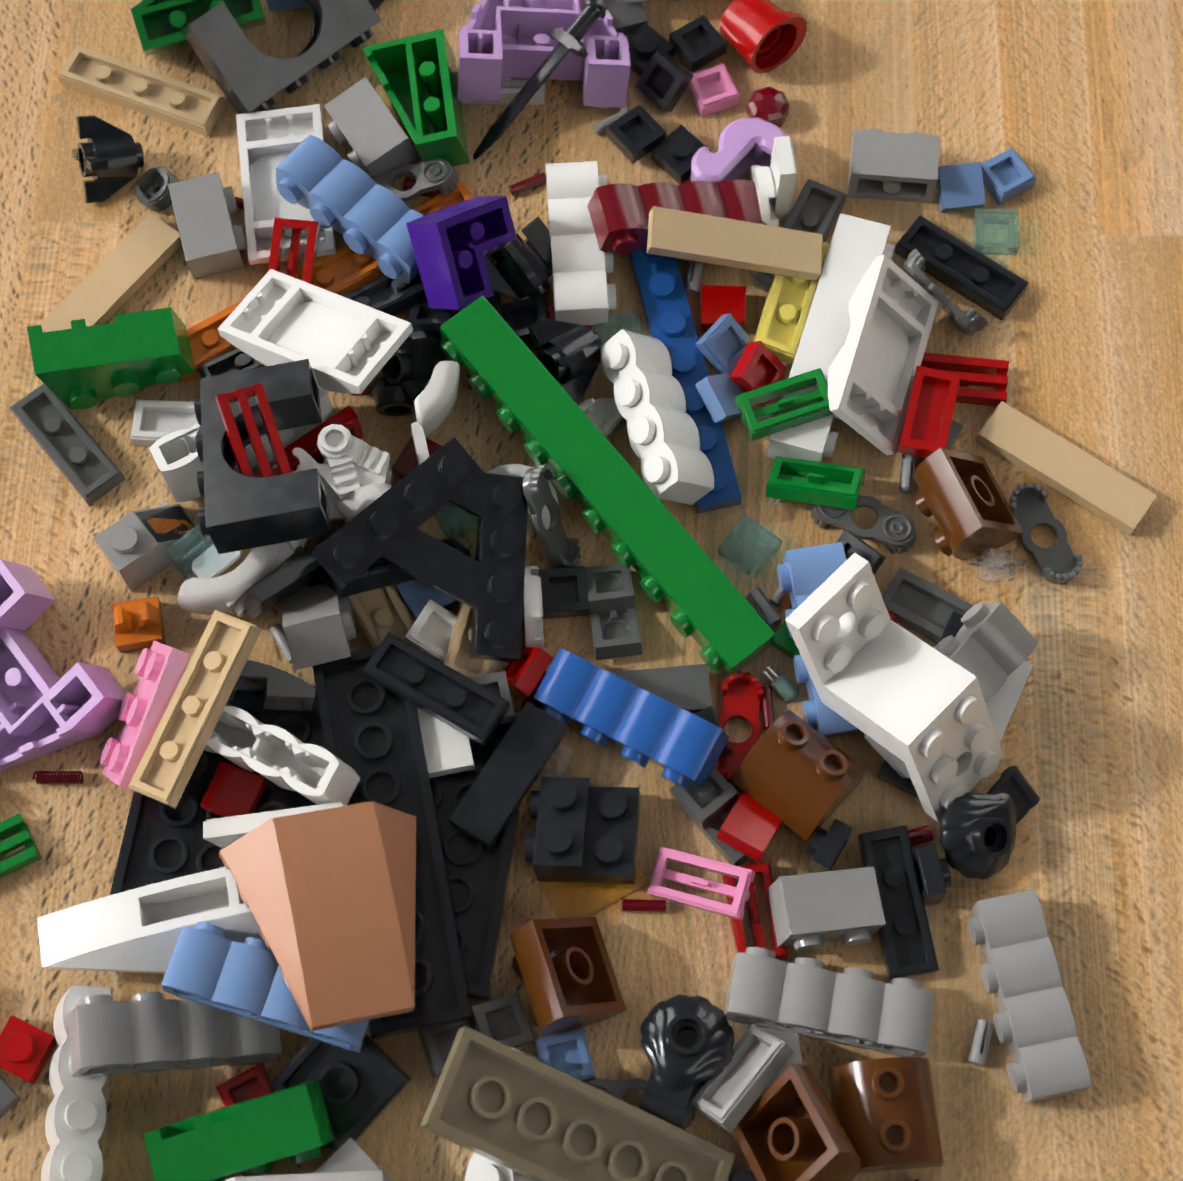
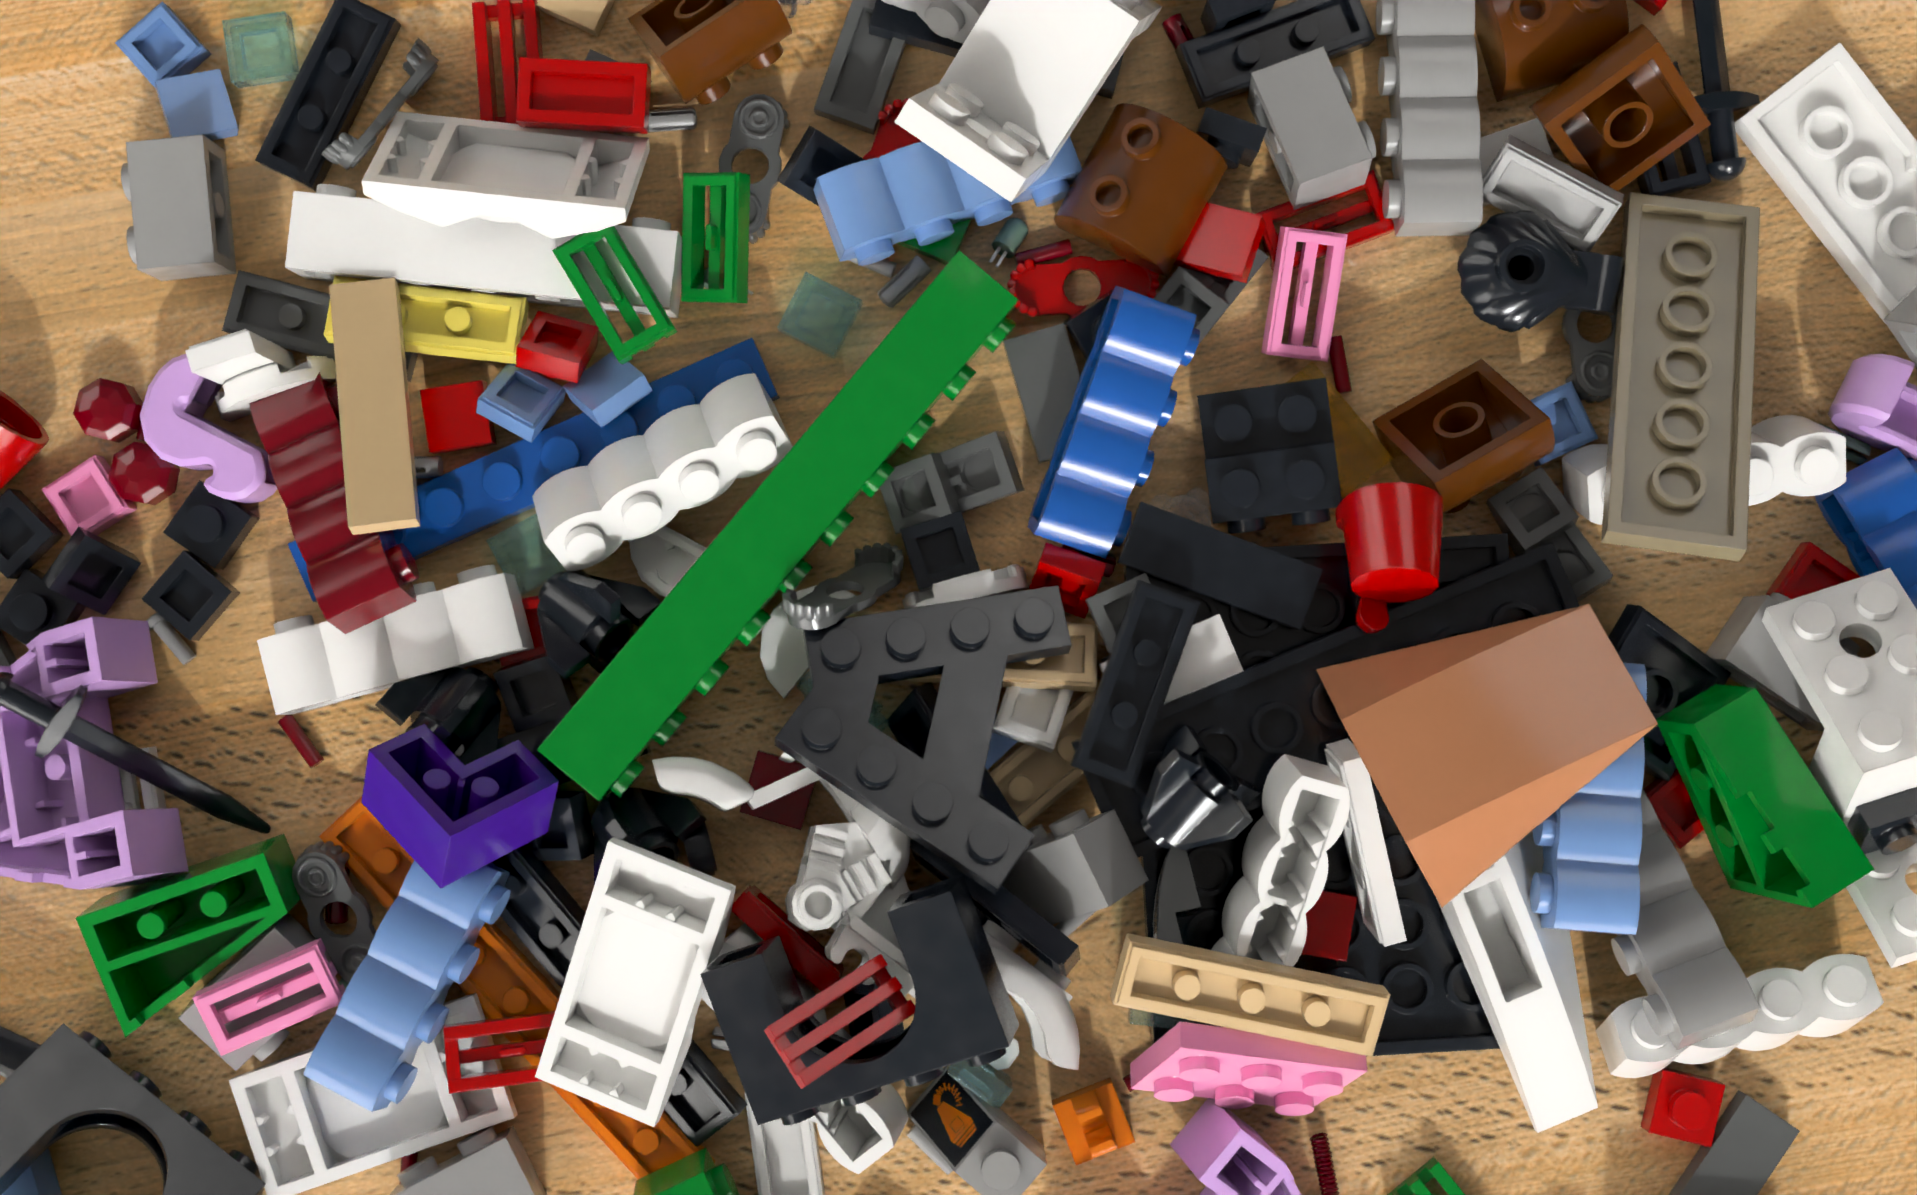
camera: 105 degrees left, 20 degrees up
none -> dark red tile [109,441,180,505]
none -> bright pink tile [192,938,346,1056]
none -> black brick [1139,724,1260,850]
none -> red hat [1335,482,1444,633]

